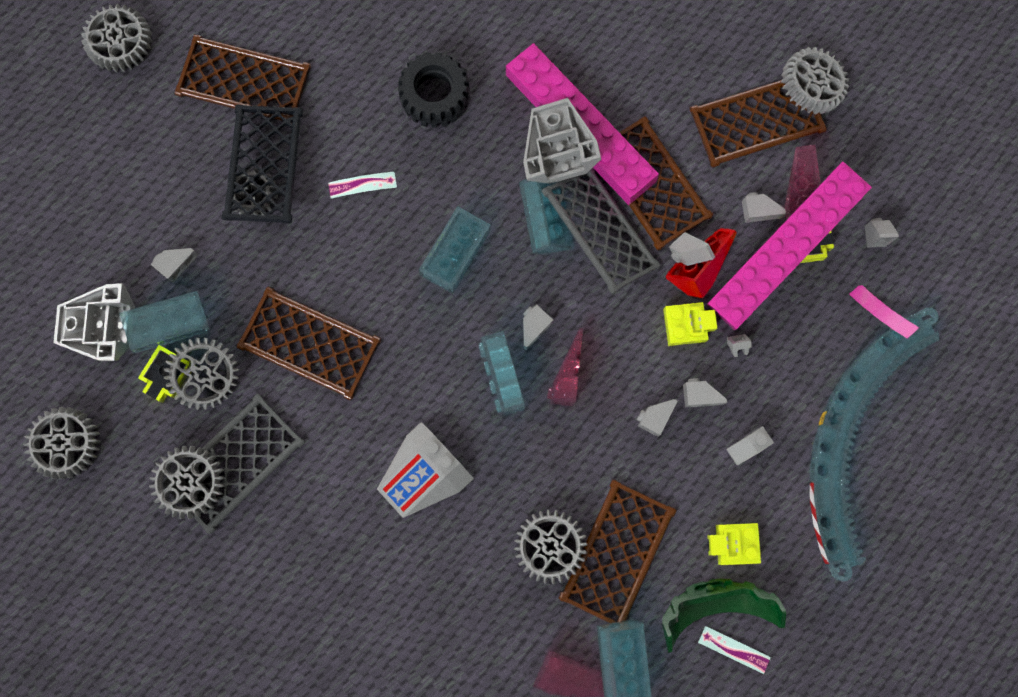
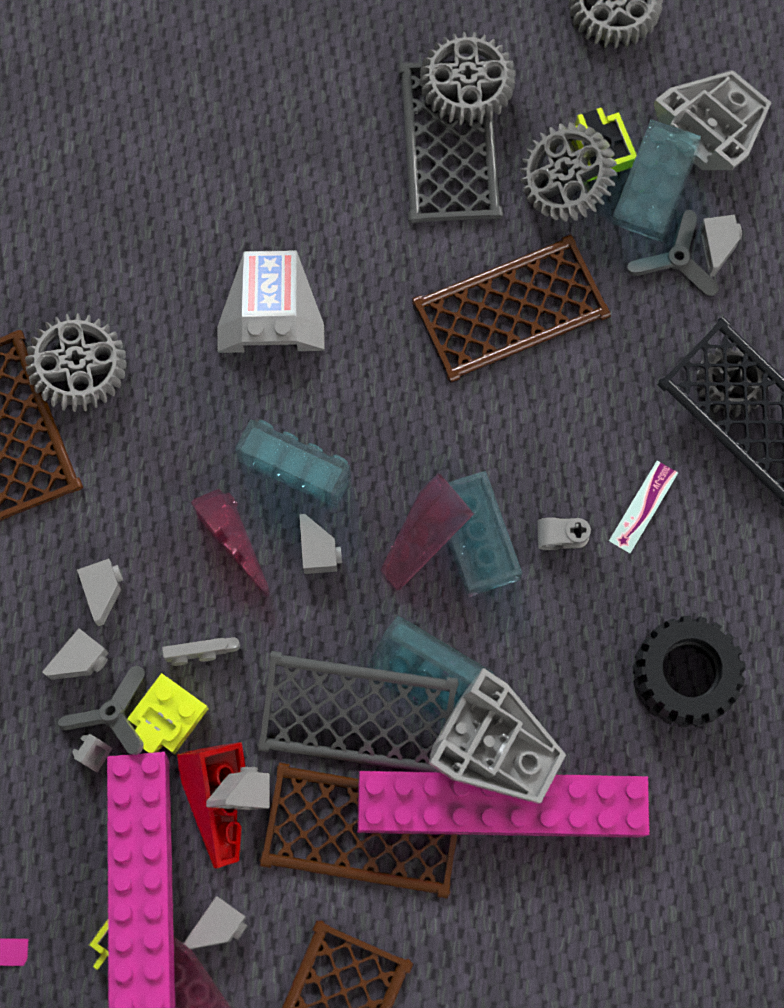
camera: 135 degrees right, 5 degrees down
none -> dark grey piece [58,666,145,755]
none -> light grey hinge [162,637,240,666]
none -> clear pink wedge [381,474,474,590]
none -> light grey piece [537,518,591,550]
none -> dark grey piece [627,210,719,296]

